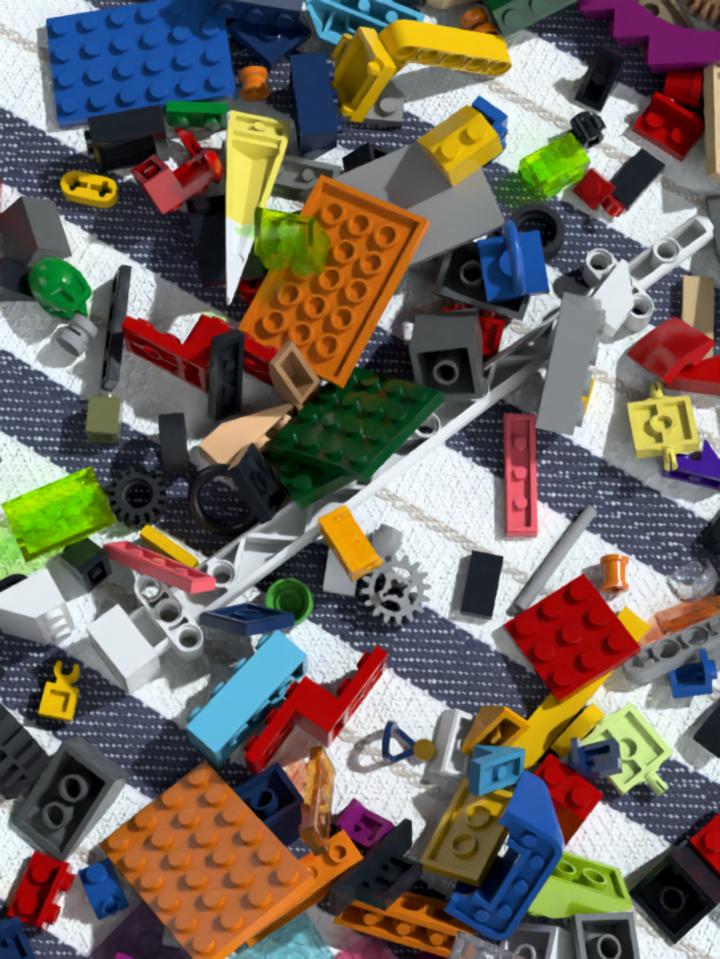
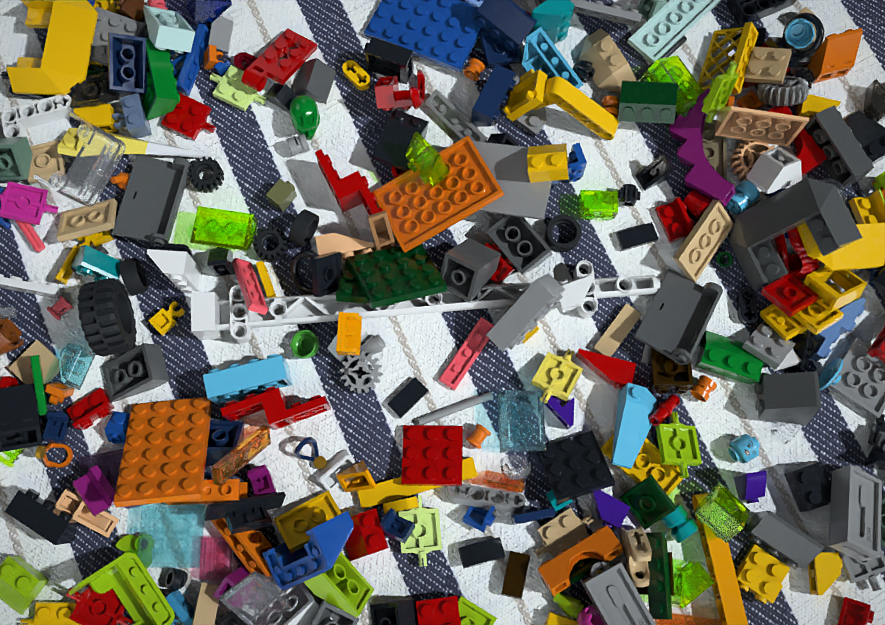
camera: 35 degrees right, 5 degrees up
black tile [100,264,132,392] -> none
green plate [166,101,229,131] -> none
dark blue plate [200,602,294,637] -> none
black plate [208,328,245,422] -> none
light yellow plate [225,110,291,305] -> none
dark azure slope [468,745,525,796] -> none
blue tile [477,219,550,304] -> none
red plate [572,168,626,218] -> none
red slope [626,317,716,385] -> none
none -> clear light blue slope [497,390,546,453]

